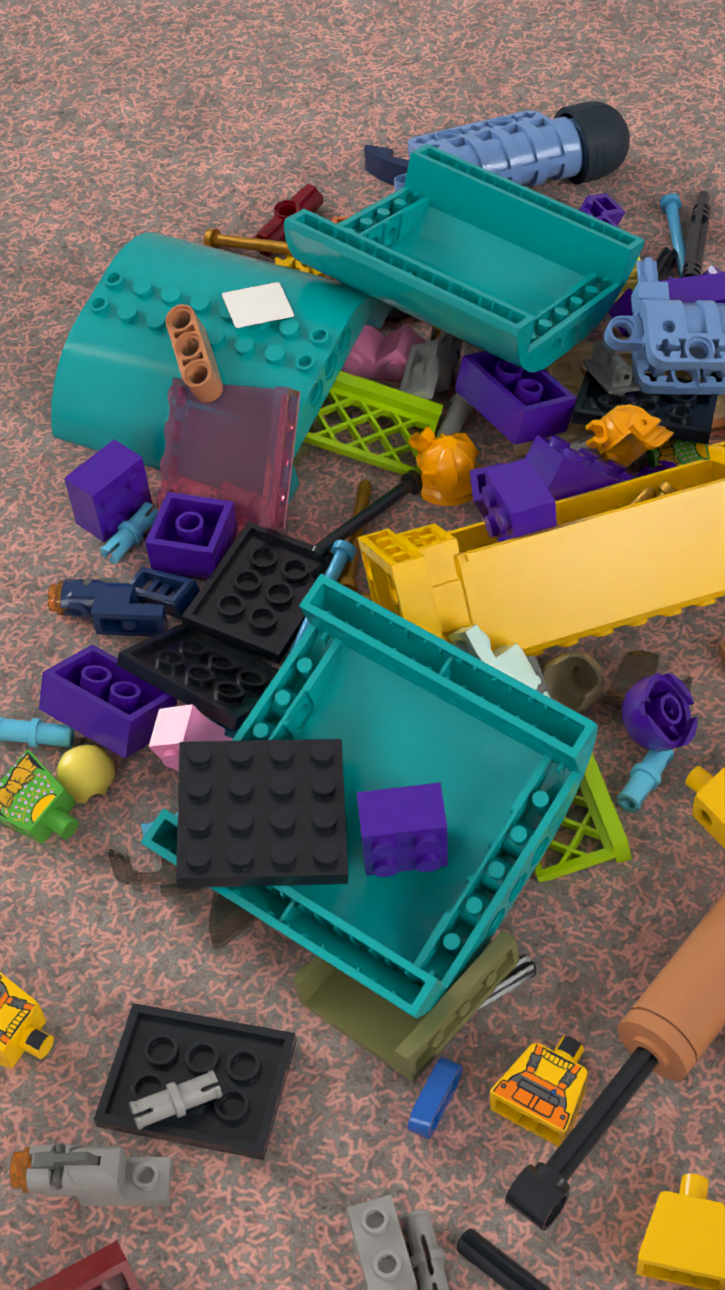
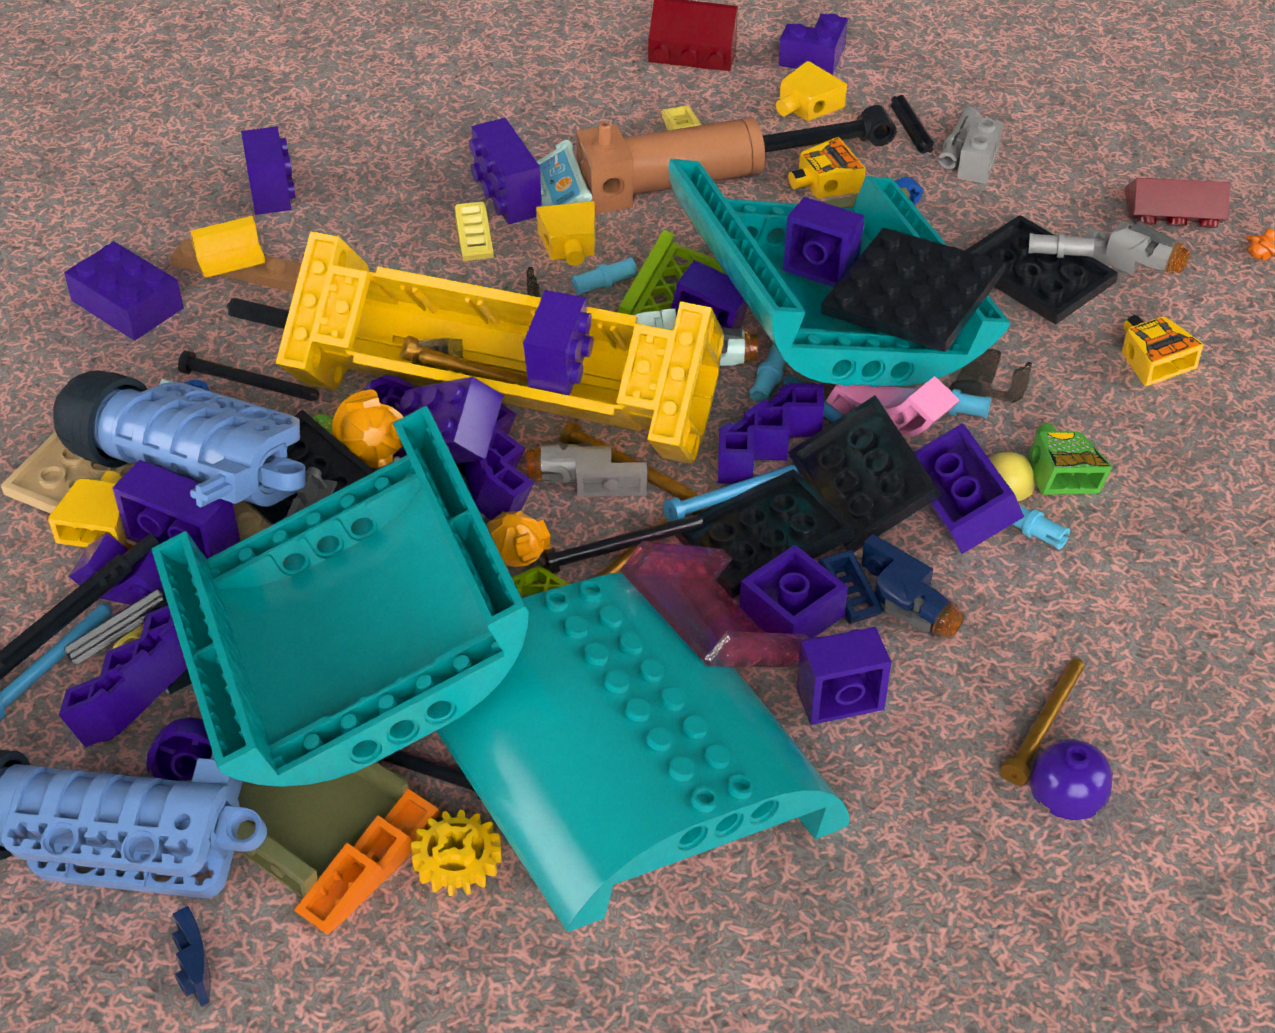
camera: 150 degrees left, 5 degrees down
nougat beam [166,304,223,403] -> none
pearl gold bar [204,228,292,255] -> none
white sticker [222,282,294,328] -> none
dark red piece [252,184,324,257] -> none
dark purple cylinder [622,672,698,752] -> none

